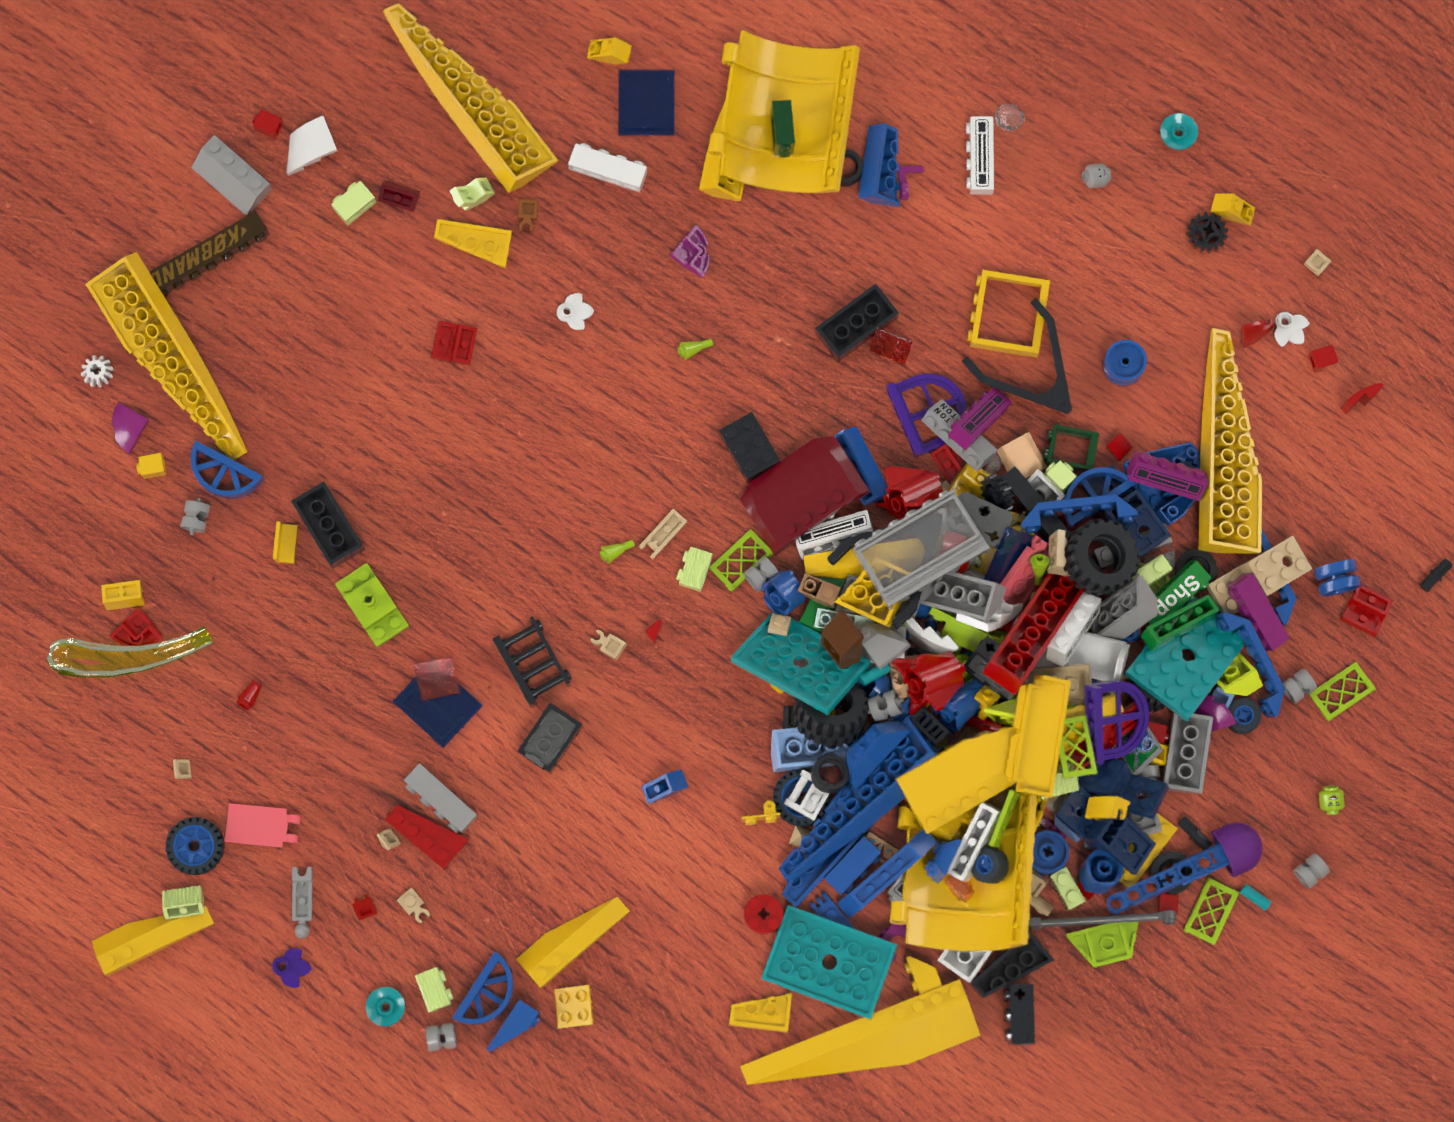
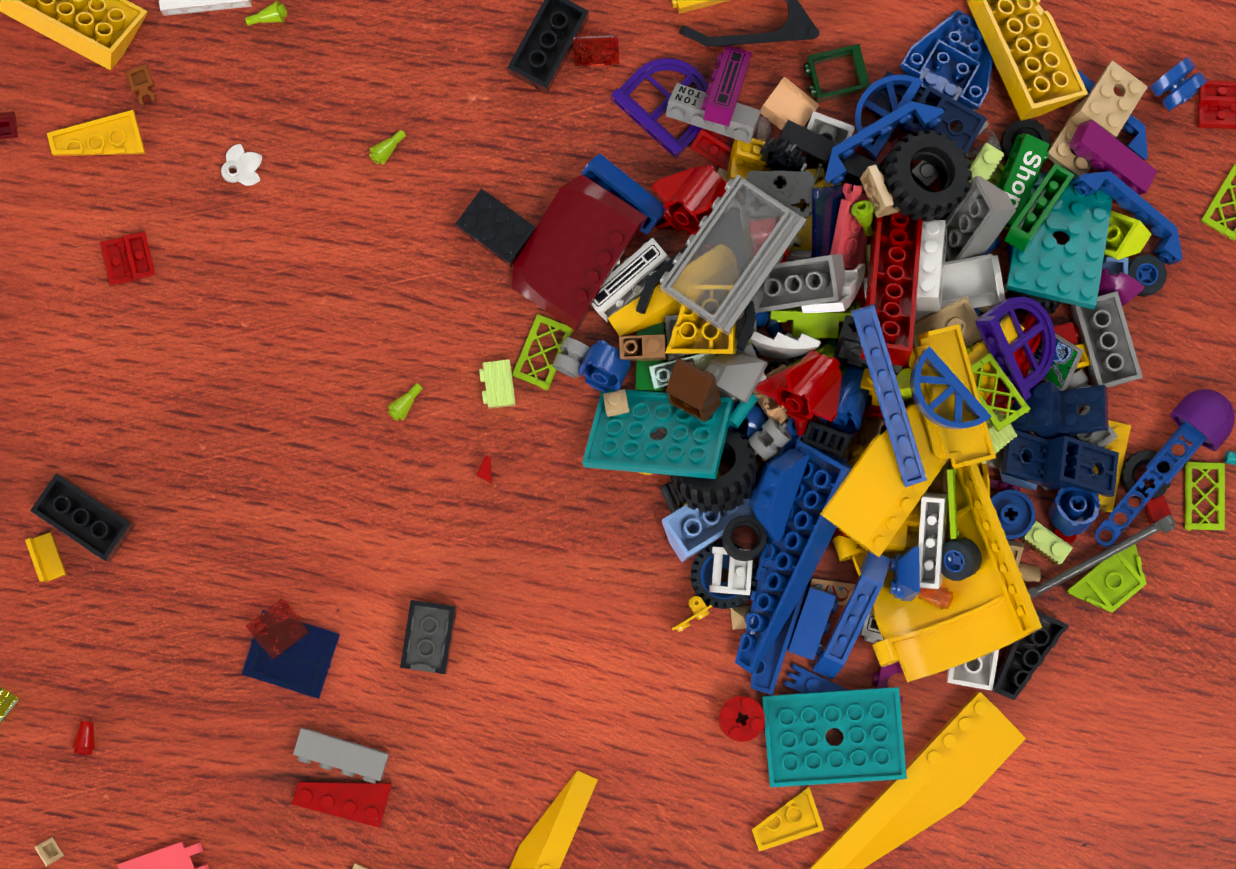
camera: 30 degrees left, 5 degrees up
lime brick [335,563,409,648] -> none
tan slope [377,828,401,851] -> none
yellowish green brick [450,178,495,210] -> none
black fence [492,616,572,708] -> none
tan plate [591,630,627,661] -> none
tan hinge [639,509,687,560] -> none
blue slope [641,769,688,804] -> none
magenta brick [669,225,710,277] -> none
yellow slope [903,956,942,995] -> none
black piece [1004,984,1035,1045] -> none
yellowish green brick [1044,461,1077,493] -> none
yellow hinge [1085,796,1130,820] -> none
red slope [1106,433,1133,461] -> none
magenta brick [1126,451,1208,501] -> none
black axle [1178,817,1212,850] -> none
light grey wheel [1282,668,1317,704] -> none
none -> lime cone [245,1,287,26]
none -> blue tile [851,304,927,487]
none -> blue window [910,346,992,430]

